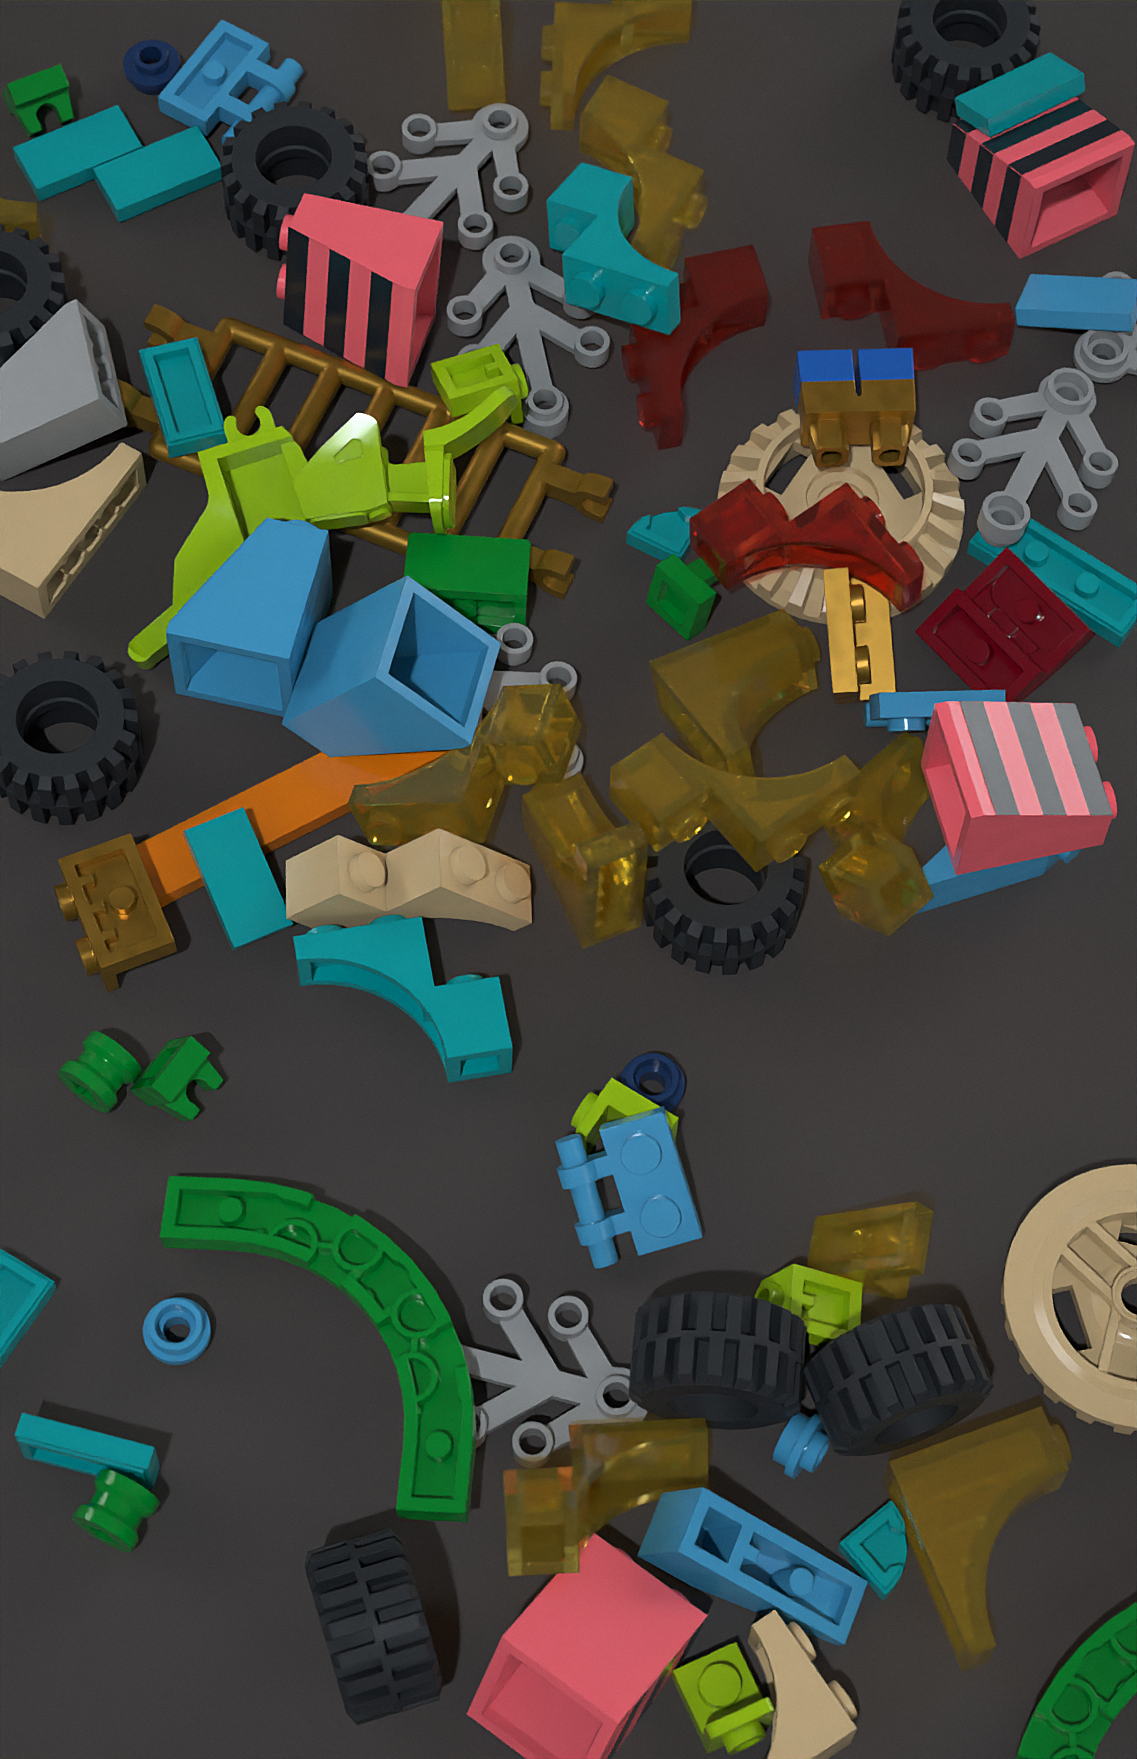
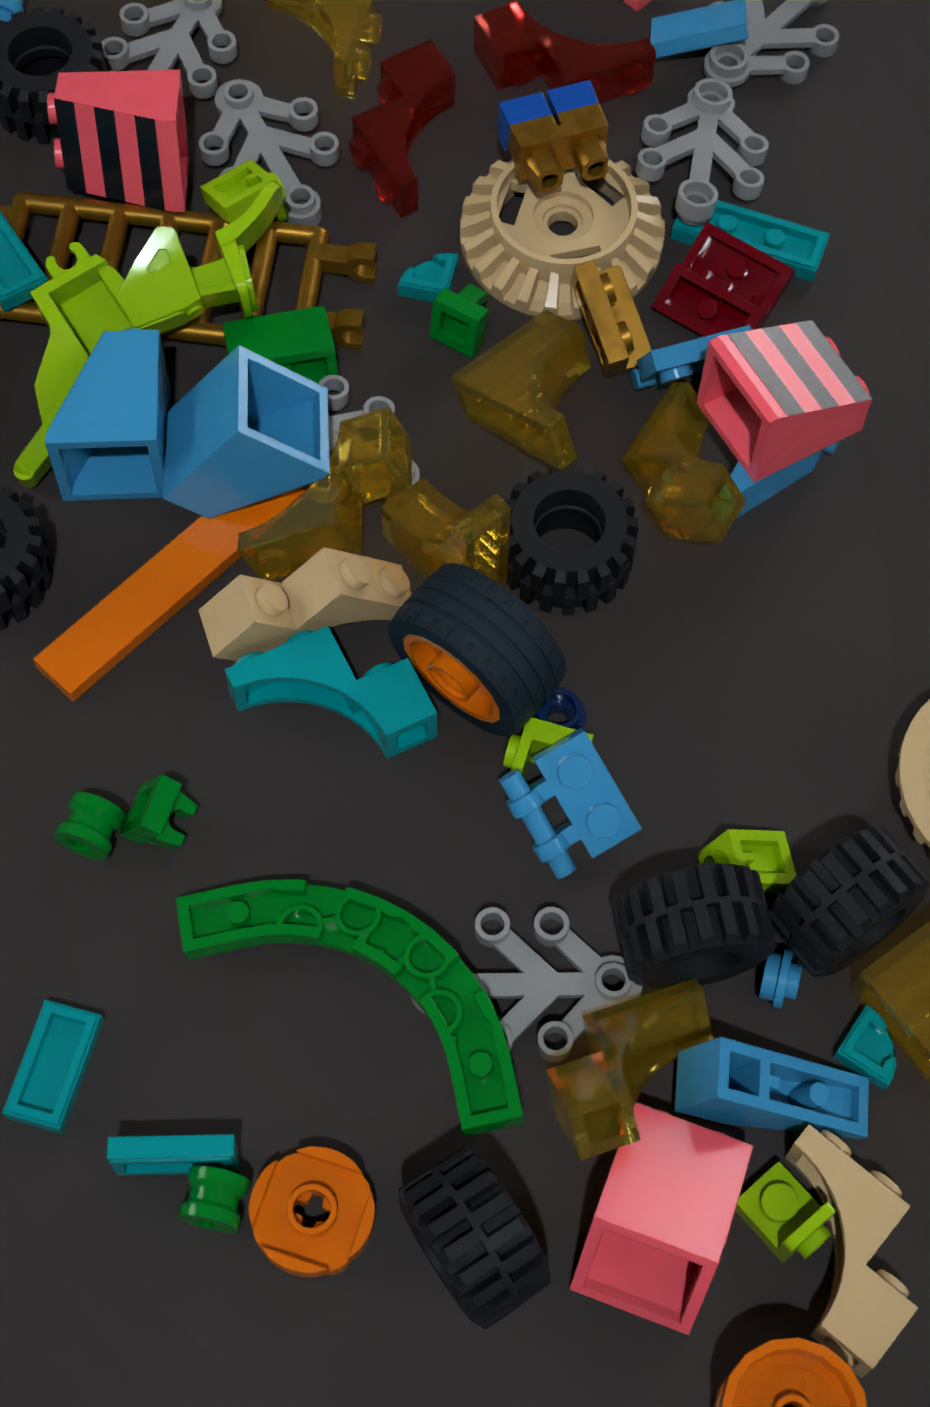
camera: 15 degrees left, 0 degrees up
pearl gold bracket [53,833,177,992] -> none
dark azure plate [143,1297,211,1365] -> none
teal tile [183,807,293,951] -> none
teal arch [546,162,681,335] -> none
clear yellow arch [609,733,862,872] -> none
clear red arch [689,478,924,612] -> none
clear yellow slope [807,1201,934,1299] -> none
none -> orange plate [249,1146,375,1278]
none -> black wheel [387,563,567,737]

